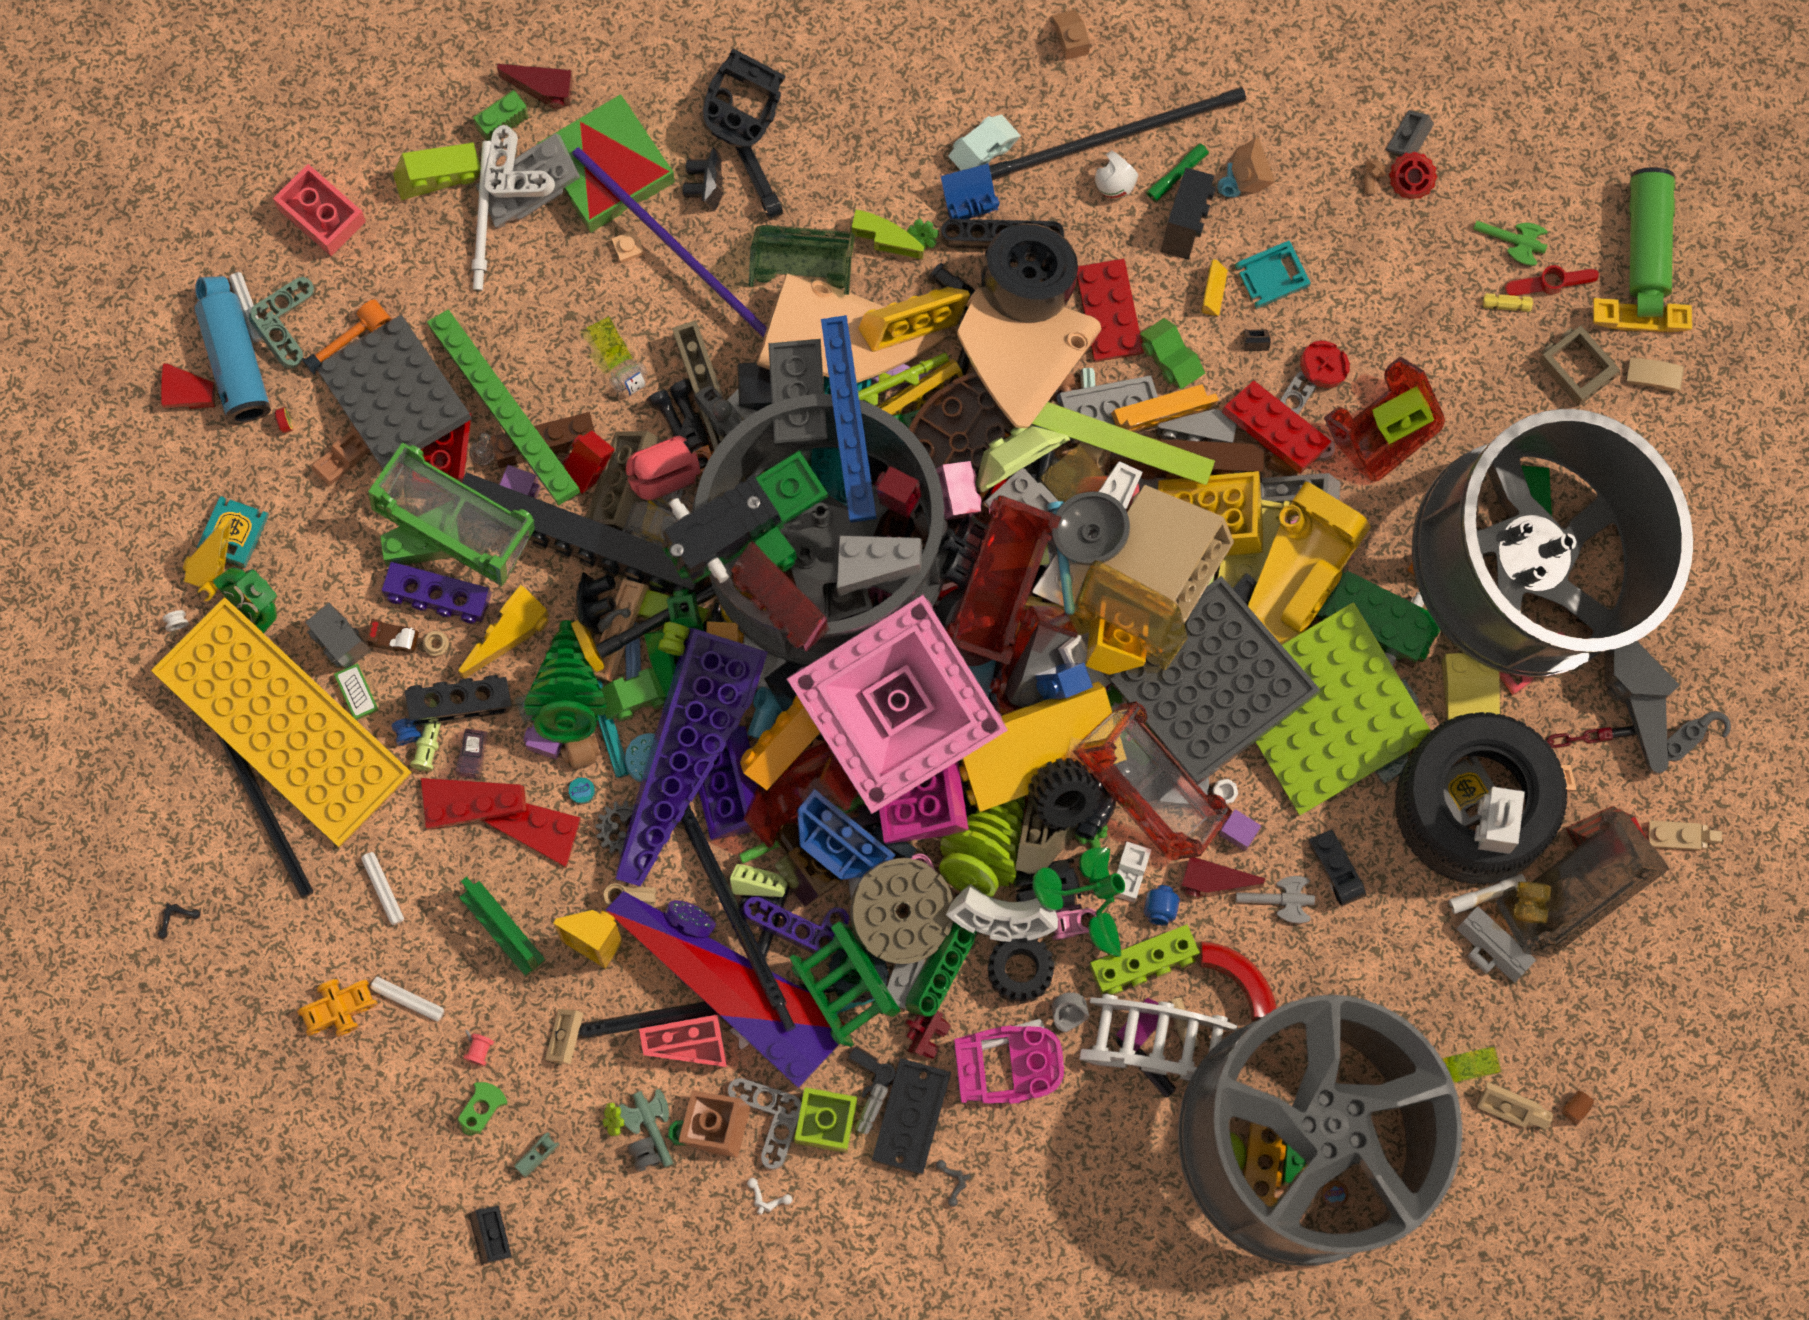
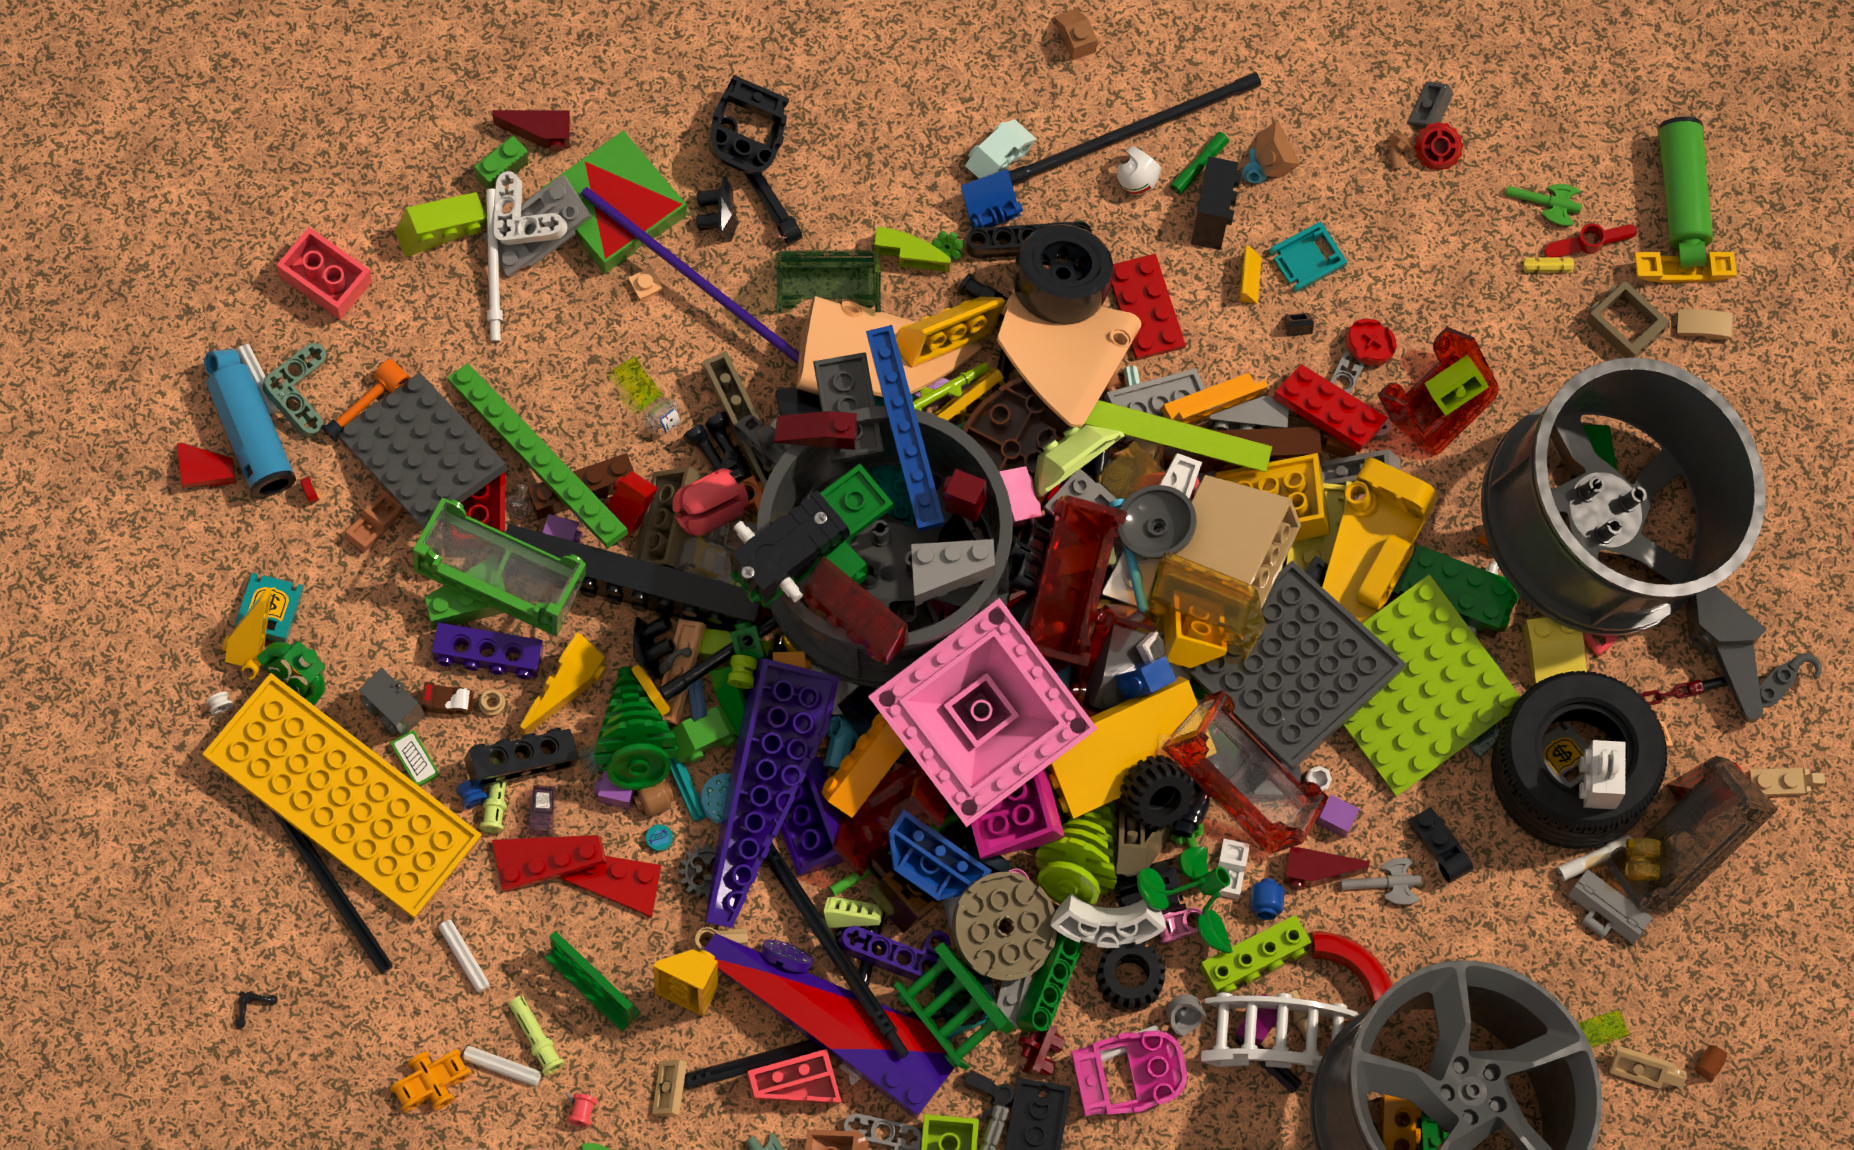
camera: 10 degrees left, 5 degrees down
bright green brick [1140,318,1206,389] -> none
none -> yellowish green pin [508,996,565,1076]
none -> dark red slope [774,411,858,450]

